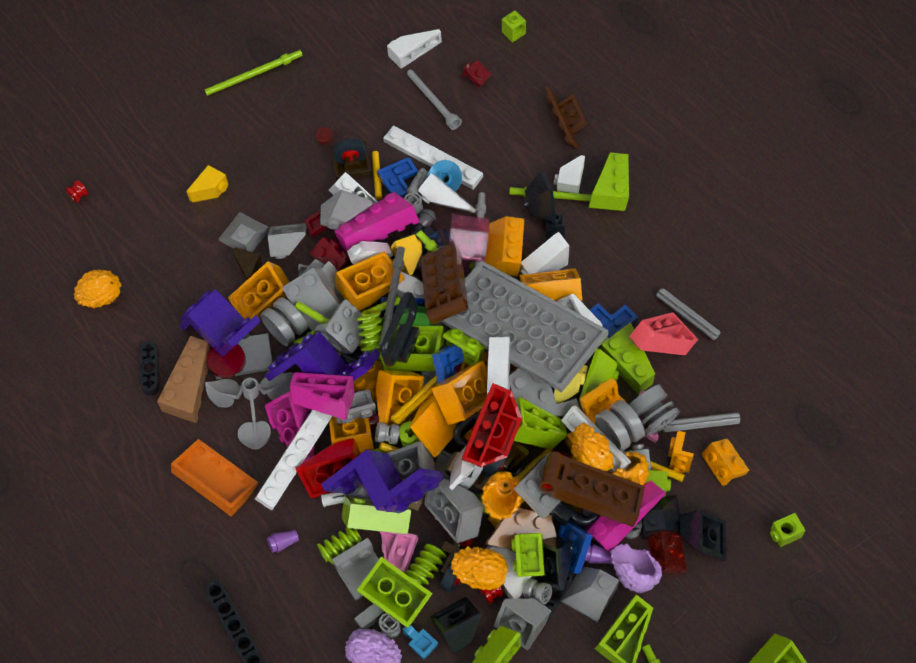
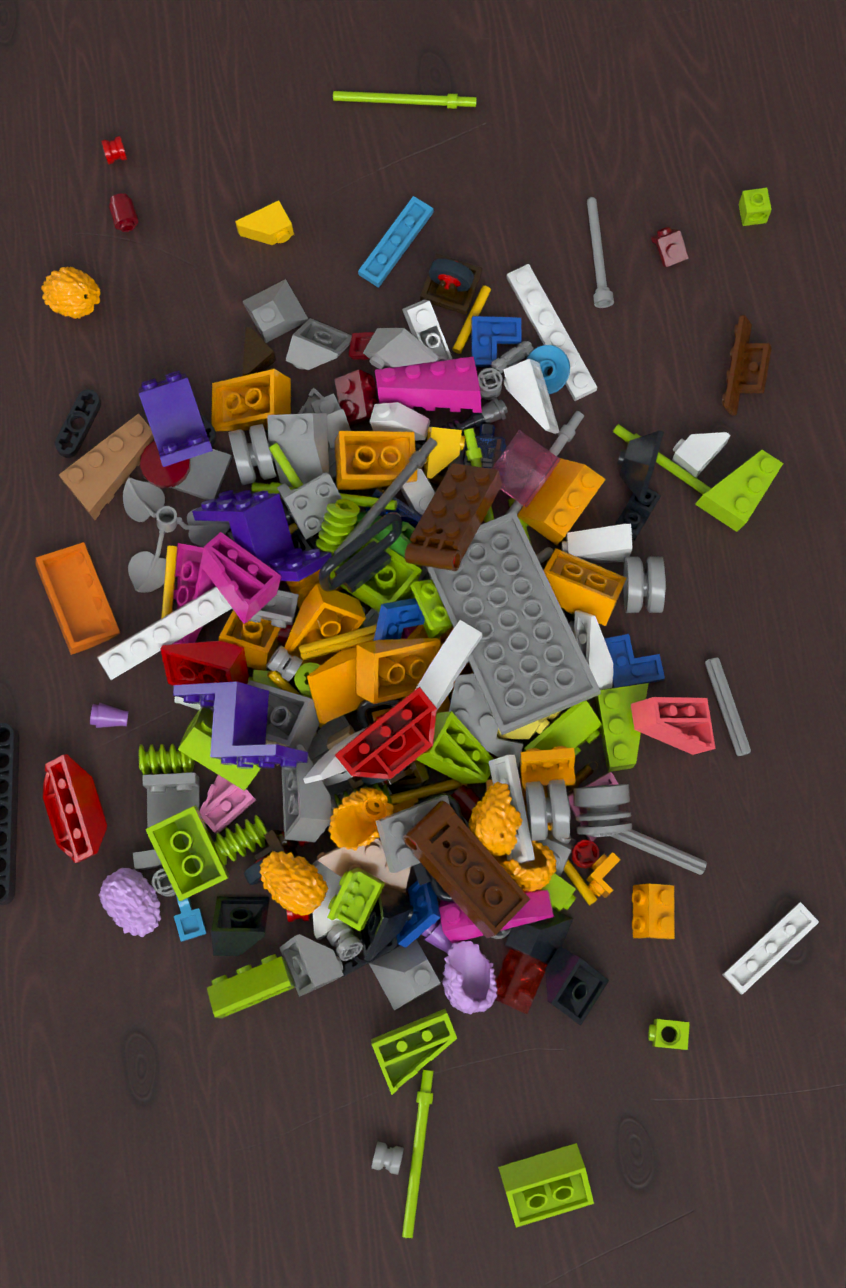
camera: 30 degrees right, 15 degrees up
clear red plate [315,127,333,144] -> none
white slope [387,29,442,68] -> none
none -> red wedge [42,754,108,863]
none -> dark red brick [109,193,139,232]
none -> yellow bar [161,546,177,619]
none -> dark azure plate [358,196,434,288]
none -> red wheel [571,840,599,869]
none -> light grey wheel [623,556,666,613]
none -> white plate [722,902,819,995]

